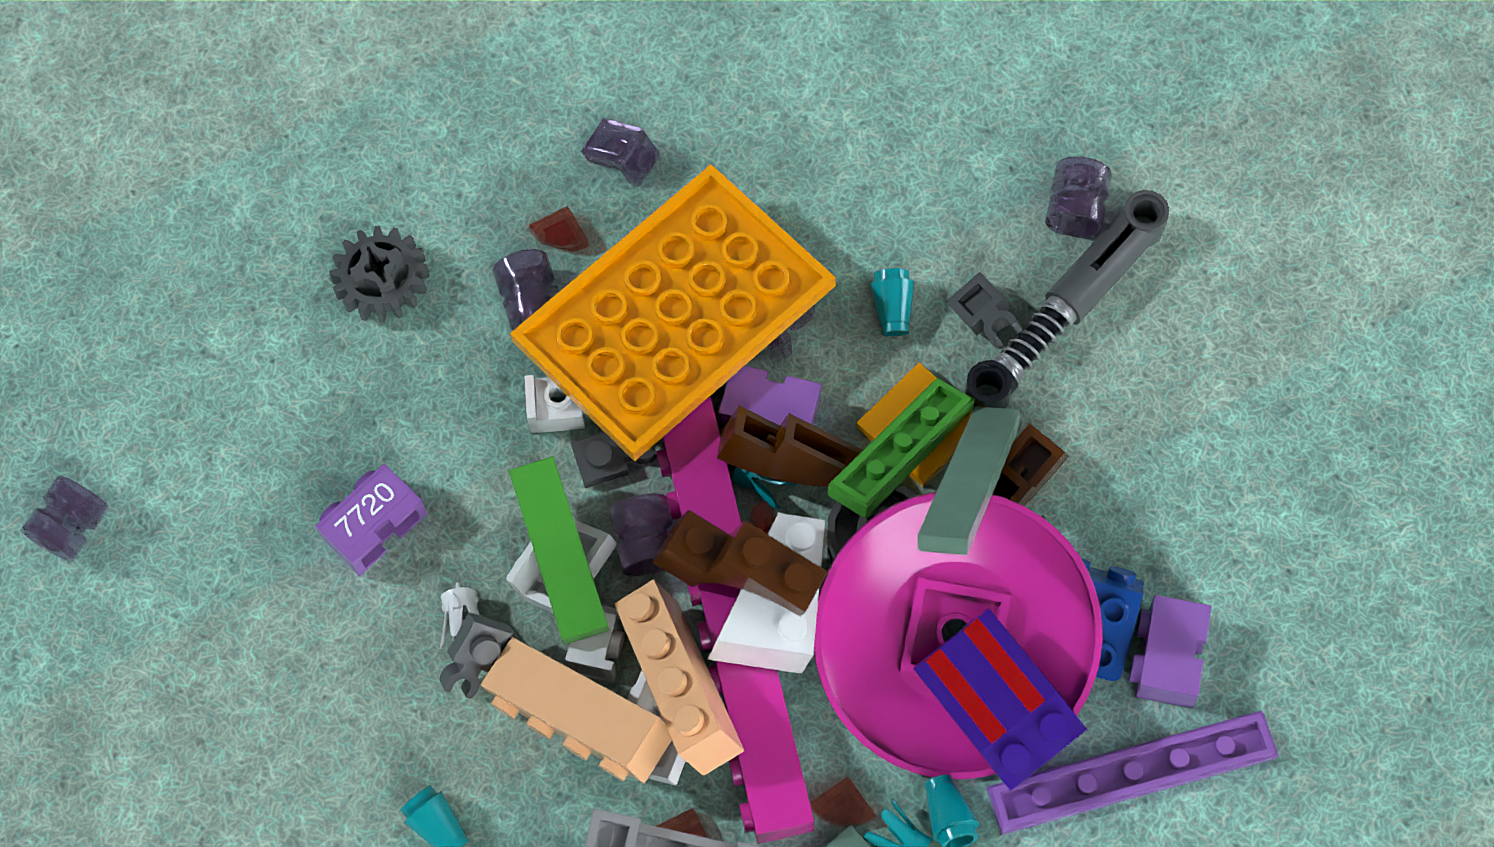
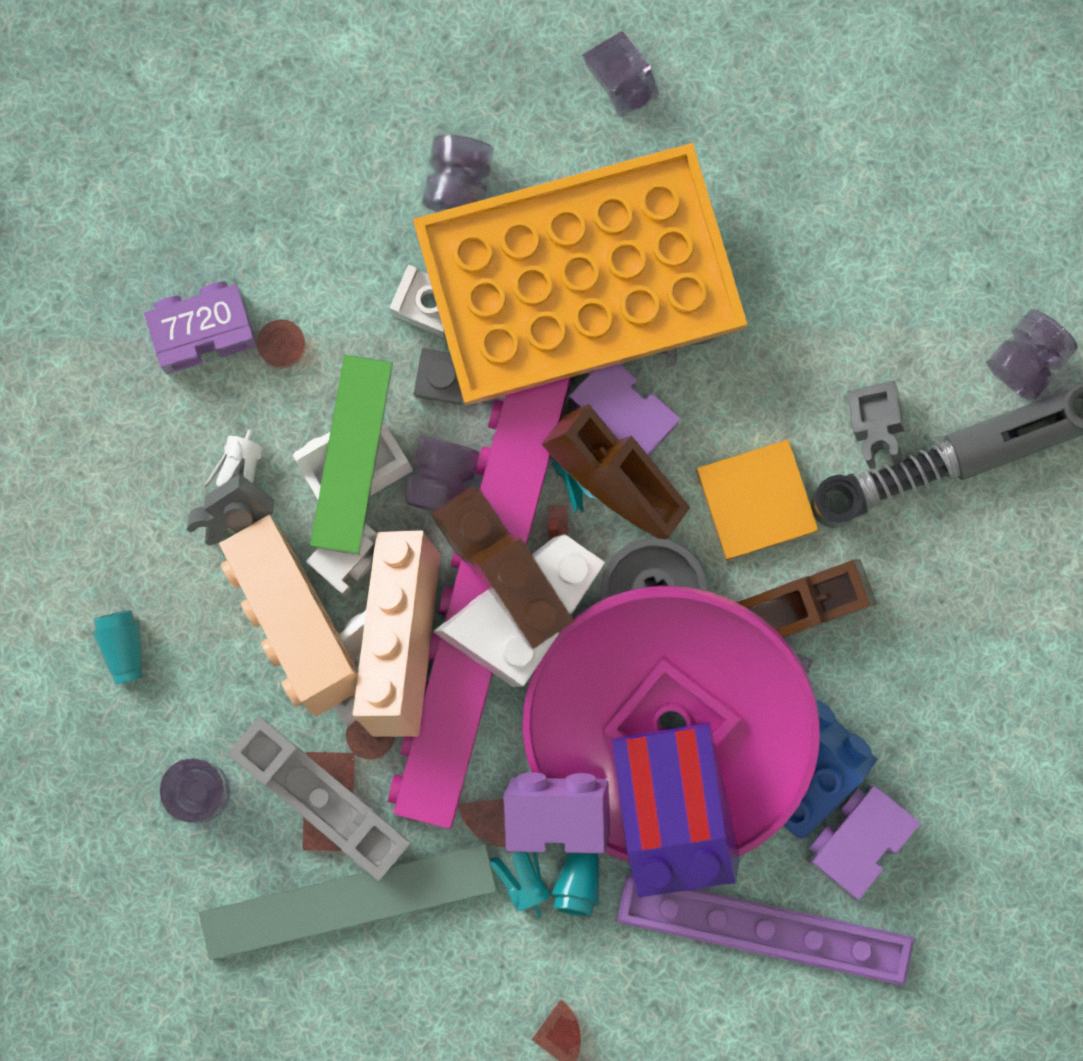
camera: 25 degrees right, 15 degrees up
dark grey gear [330,226,429,322] -> none
clear red tile [529,206,589,251] -> none
bright green tile [827,378,975,519] -> none
teal cone [870,268,915,337] -> none
sand green tile [917,406,1021,555] -> none
none -> clear red tile [257,319,306,369]
none -> clear red tile [346,720,395,760]
none -> medium lavender brick [504,772,610,853]

